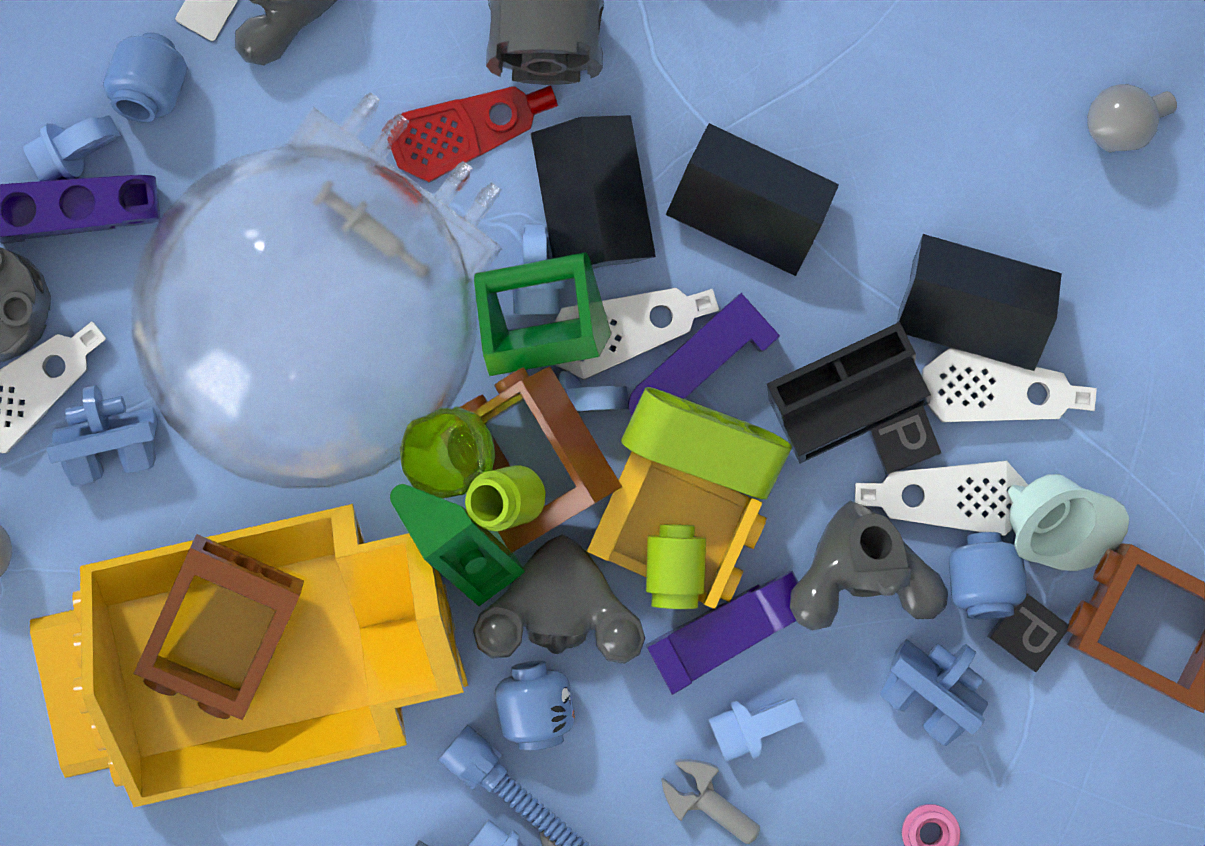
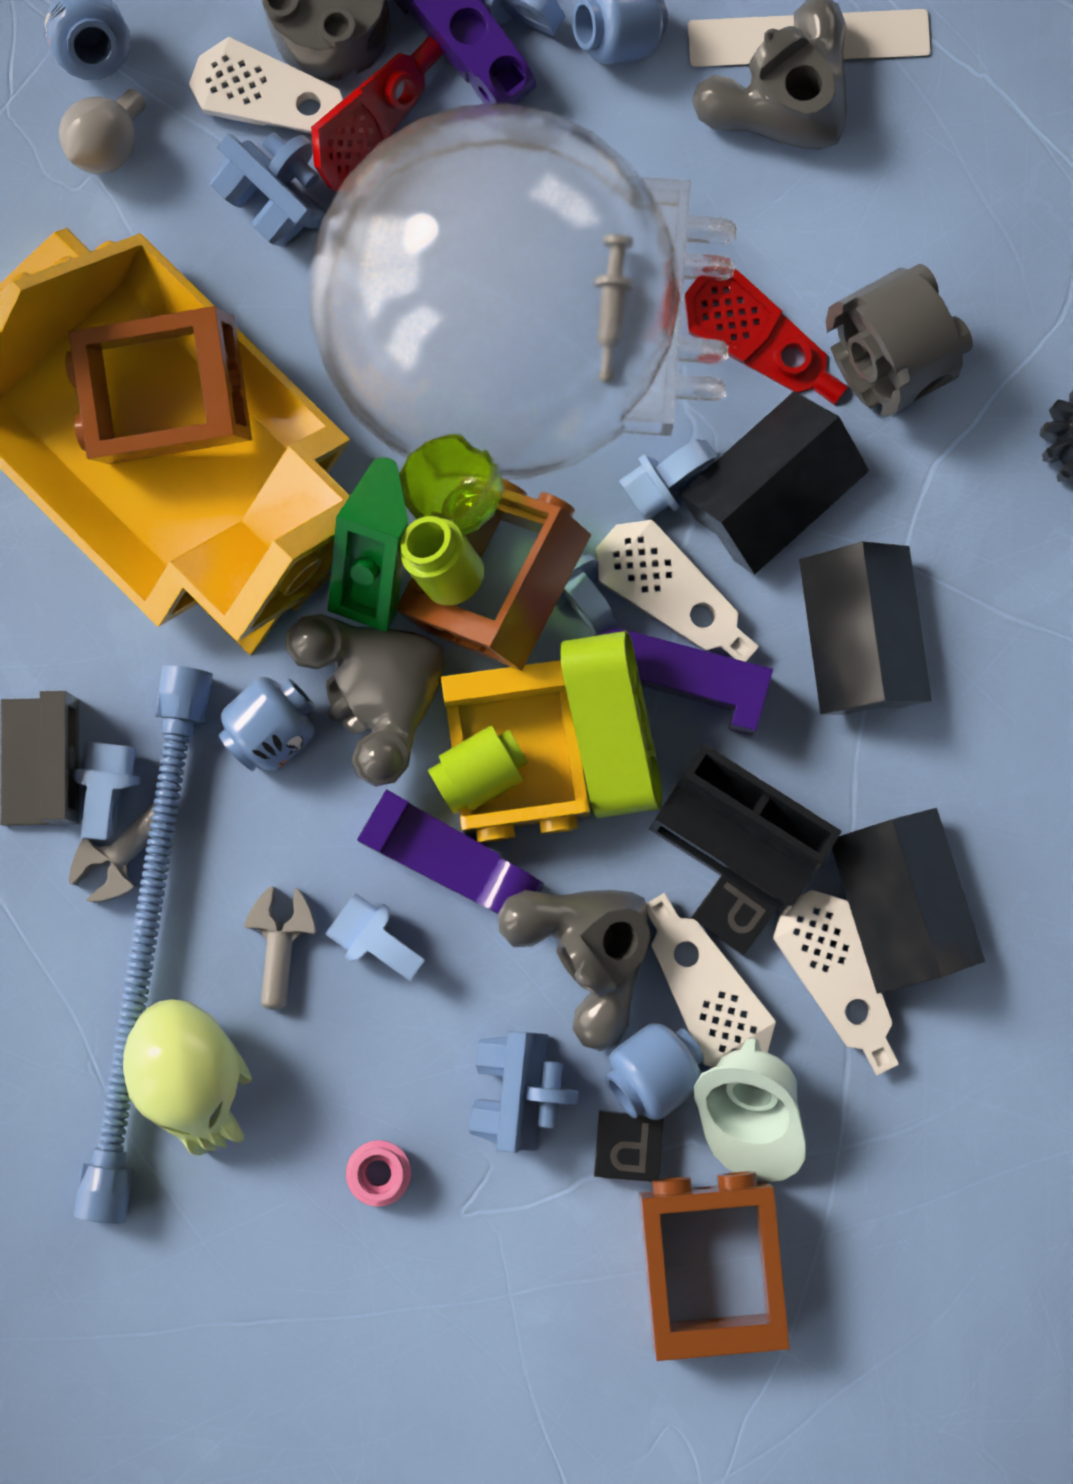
camera: 55 degrees right, 5 degrees down
green tile [474,252,611,376] -> none
none -> red piece [311,36,443,191]

